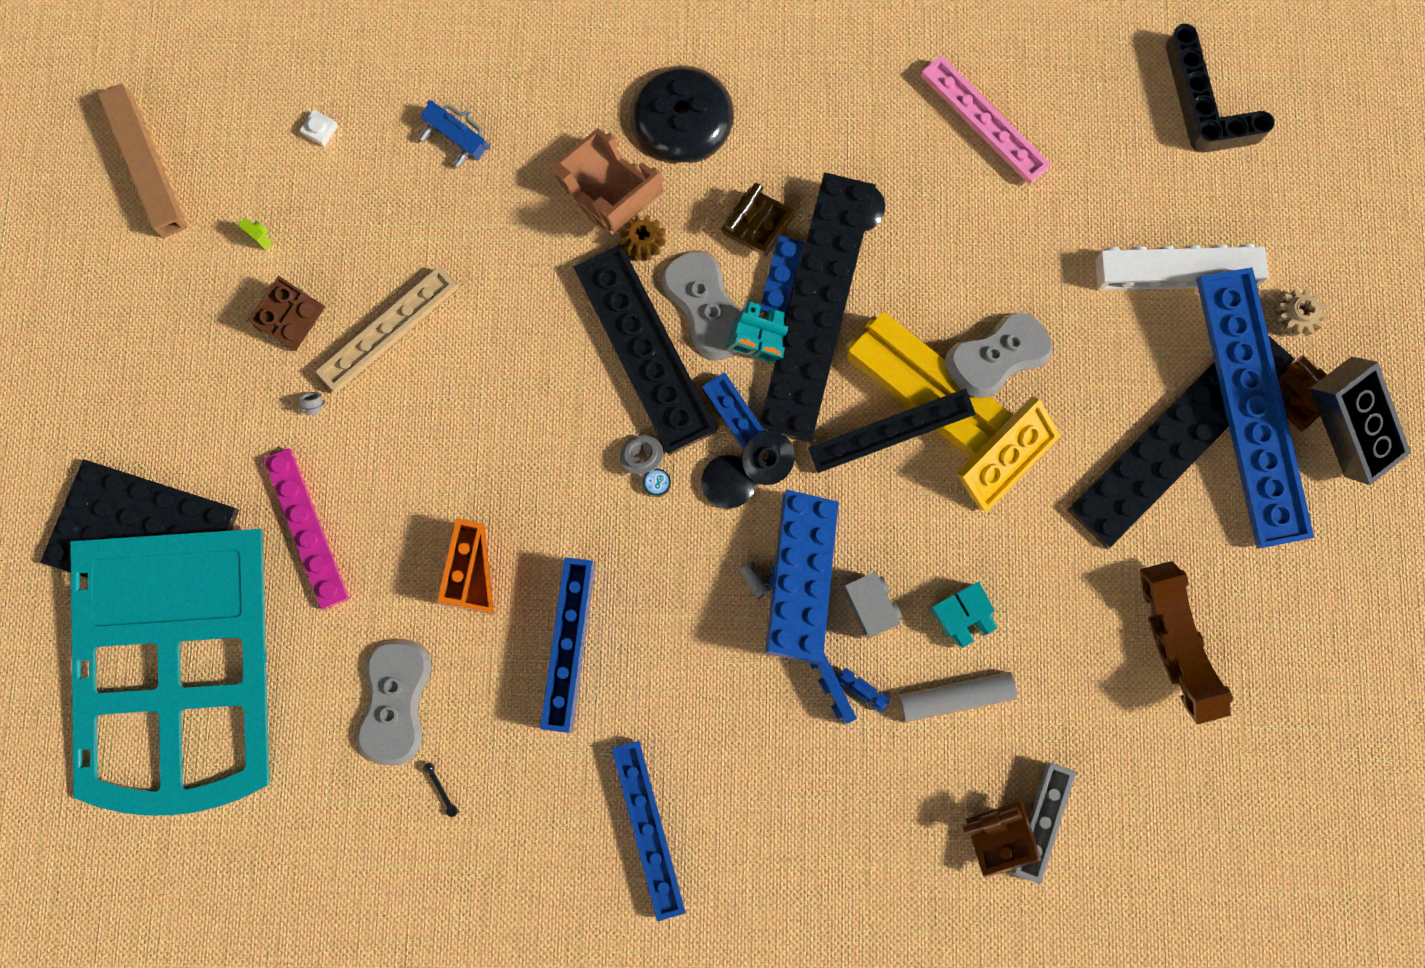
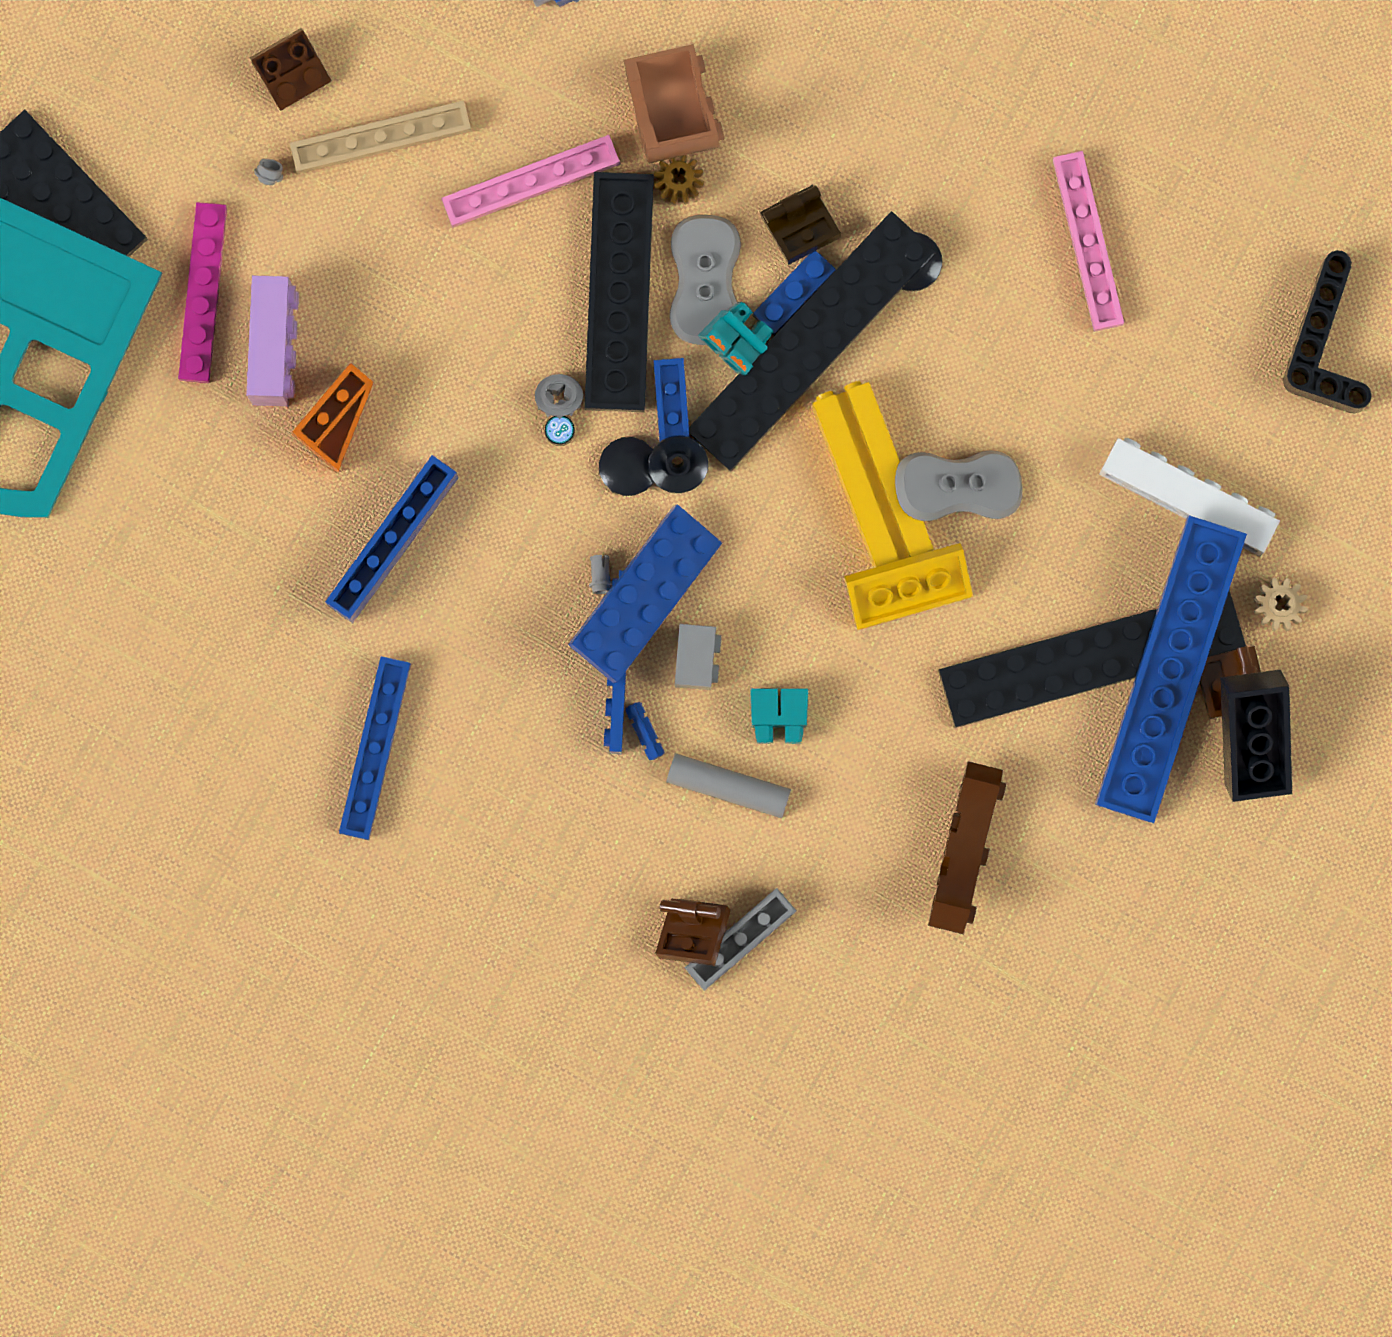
camera: 25 degrees right, 5 degrees up
light grey plate [356,639,431,765] -> none
black hinge [423,762,459,817] -> none
black brick [630,65,734,164] -> none
black plate [808,388,976,473] -> none
none -> lavender brick [246,275,299,407]
none -> bright pink plate [441,135,620,228]

